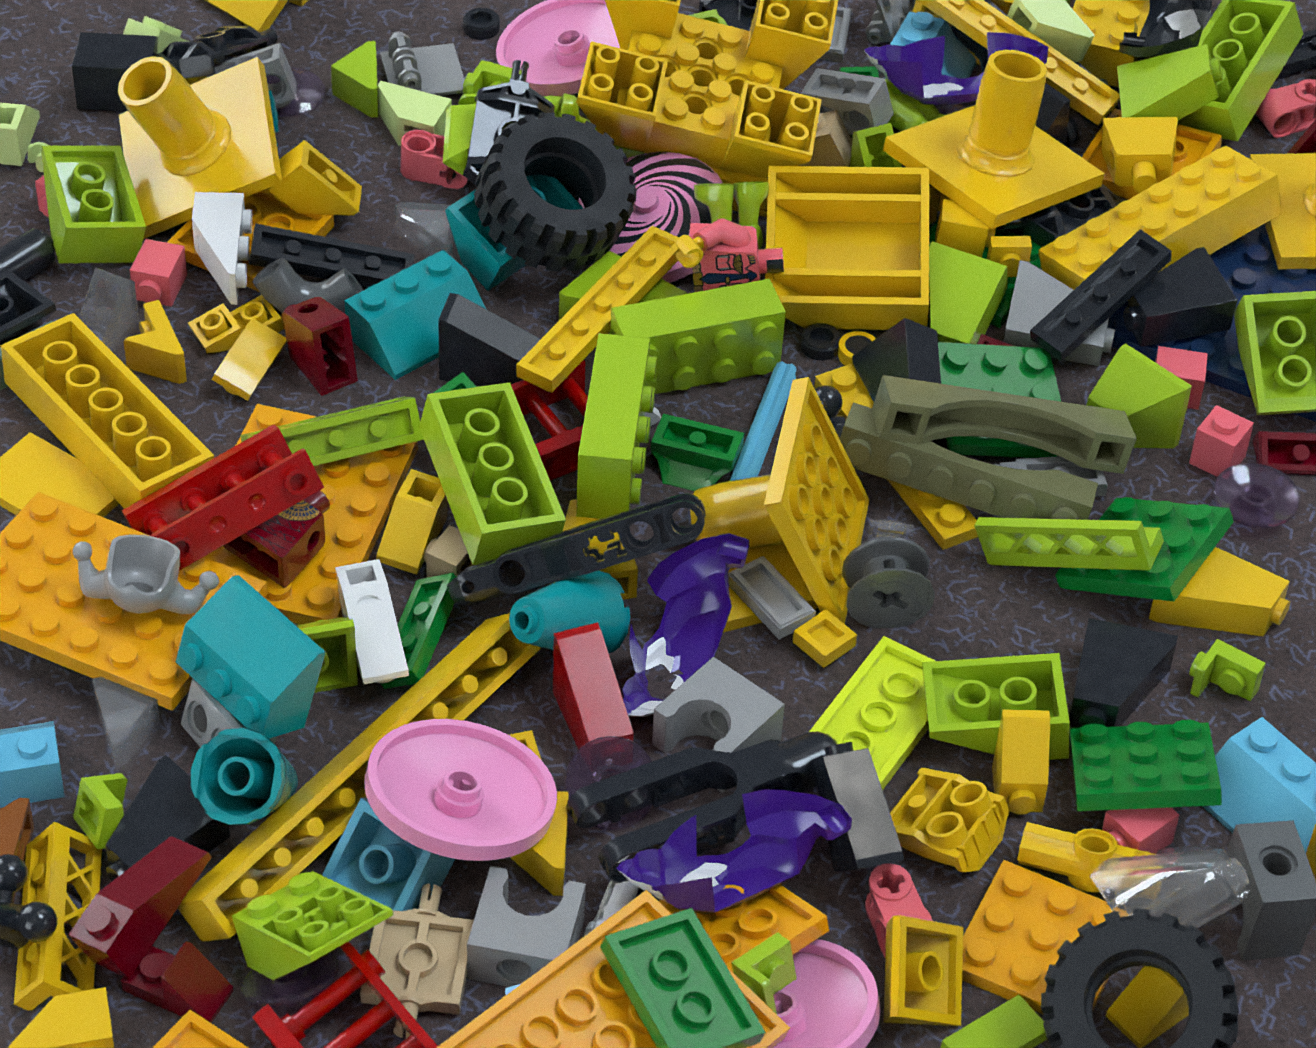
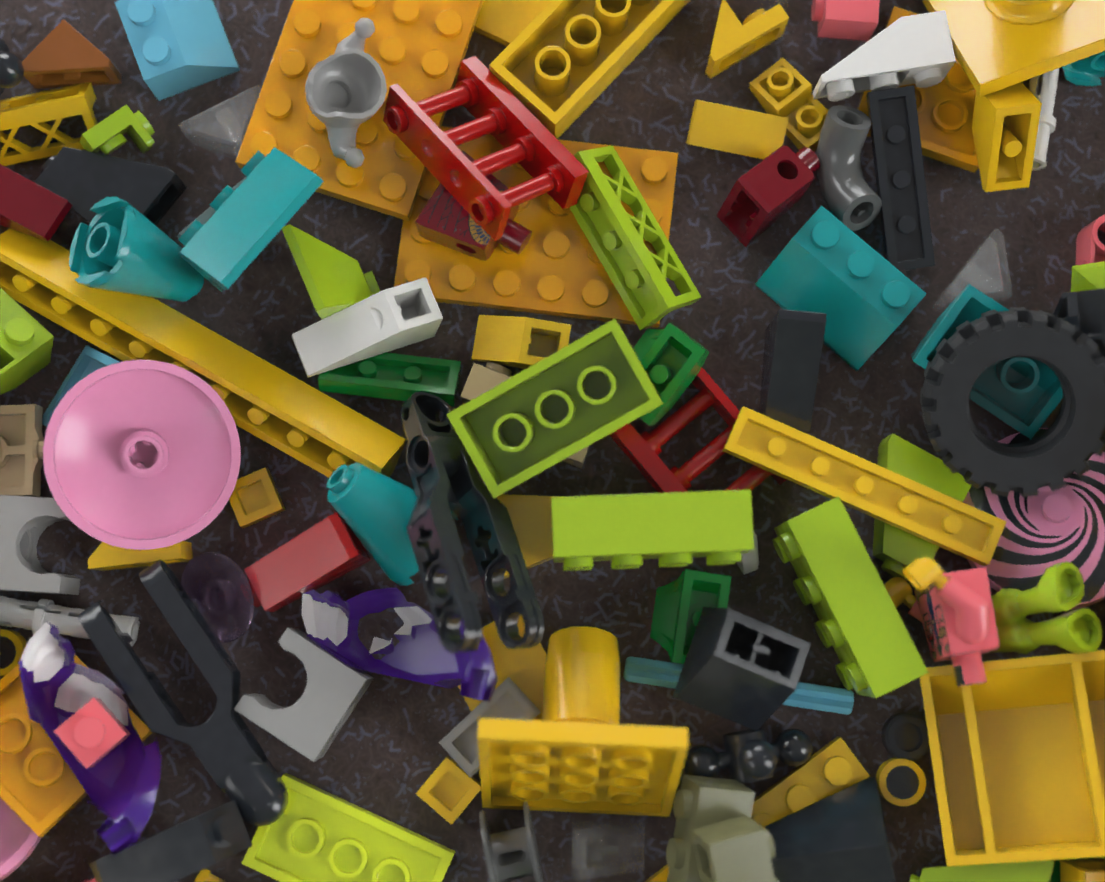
camera: 85 degrees right, 35 degrees up
none -> coral brick [54,697,131,769]
none -> black slope [673,607,811,731]

